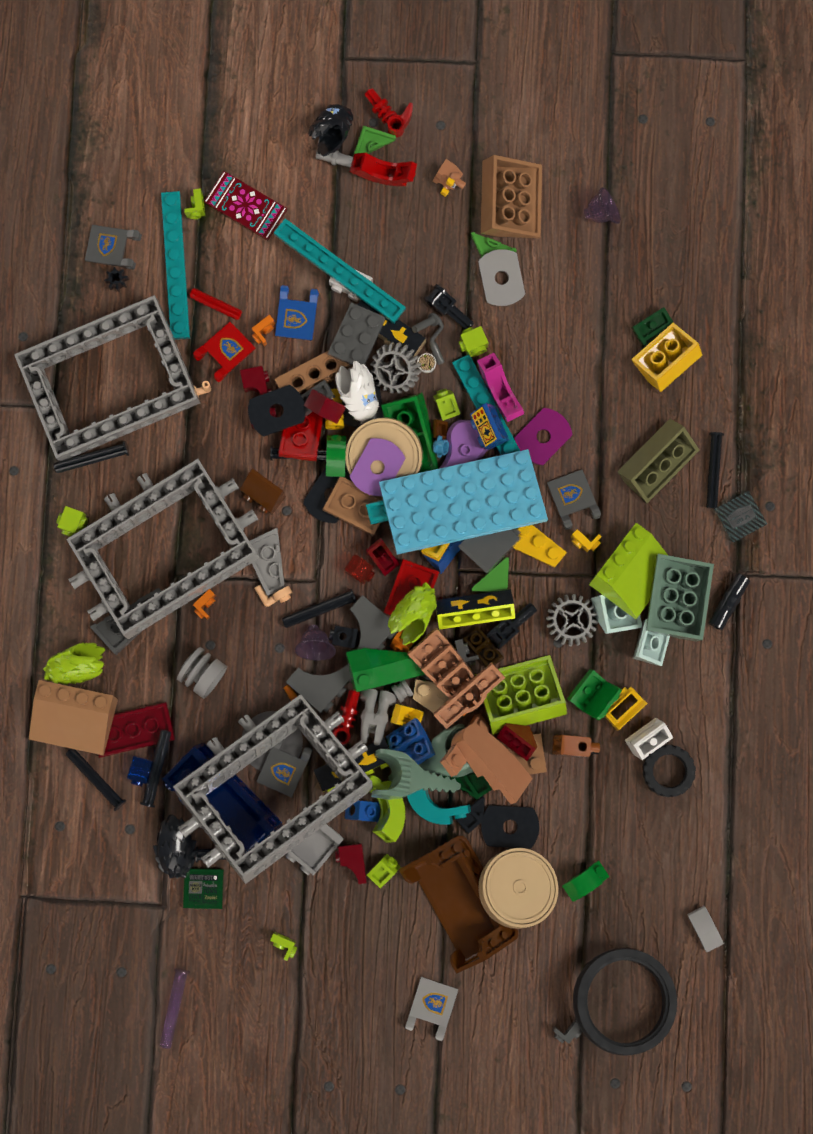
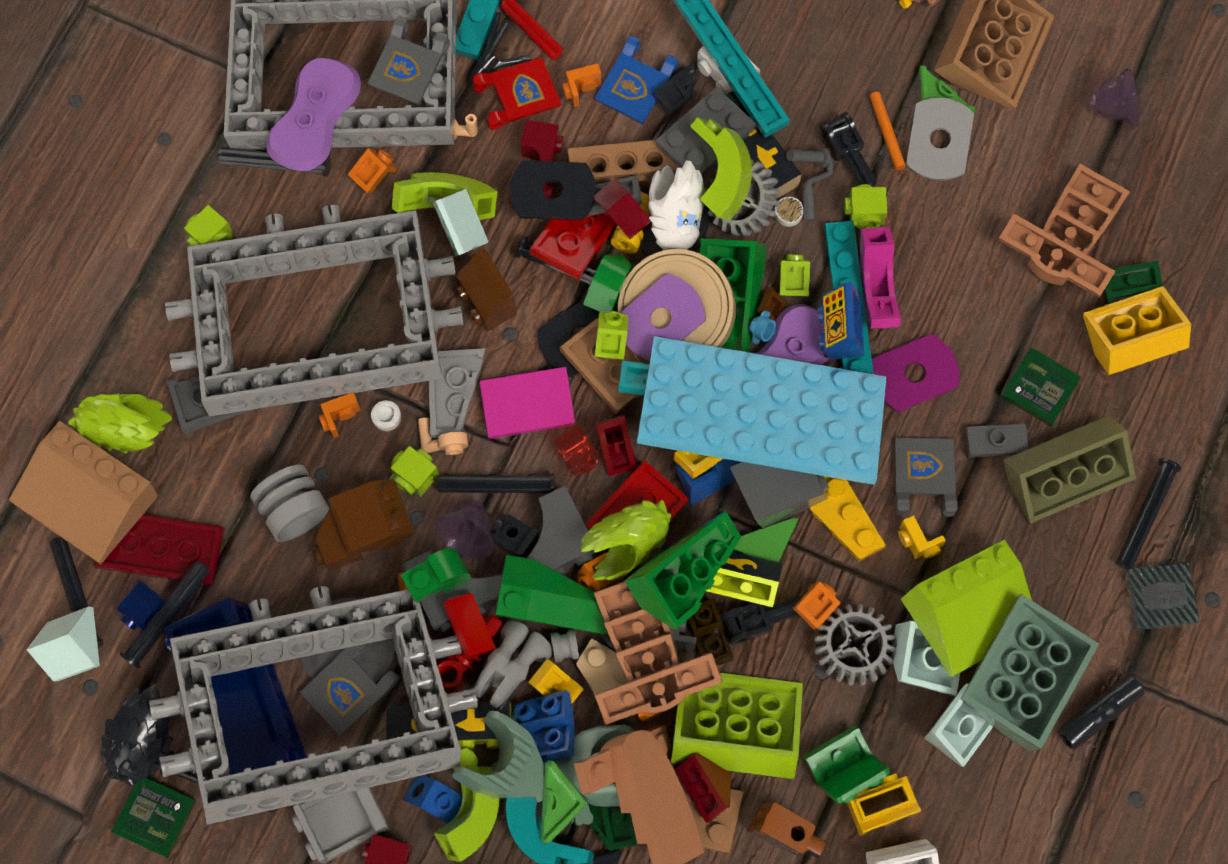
camera: 20 degrees right, 10 degrees down
none -> light aqua slope [27,607,100,681]
none -> medium lavender plate [266,58,361,171]
none -> reddish brown slope [314,507,363,572]
none -> reddish brown slope [328,479,414,554]
none -> orange bracket [347,149,398,194]
none -> dark grey flag [367,16,450,105]
none -> white tile [371,400,401,431]
none -> lime brick [389,446,439,497]
none -> lime arch [392,172,498,220]
none -> green brick [401,548,472,604]
none -> light aqua slope [433,189,489,256]
none -> red tile [443,592,495,659]
none -> black plant [471,12,531,75]
none -> dark pink tile [480,367,575,439]
none -> bright green tile [540,760,588,845]
none -> lime bracket [595,311,628,360]
none -> green wedge [625,511,741,629]
none -> black tile [652,63,696,116]
none -> lime arch [690,117,752,221]
none -> orange bracket [793,582,841,629]
none -> orange bar [869,91,906,171]
none -> dark grey plate [965,424,1028,458]
none -> nougat slope [998,164,1130,297]
none -> dark green tile [1000,347,1082,426]

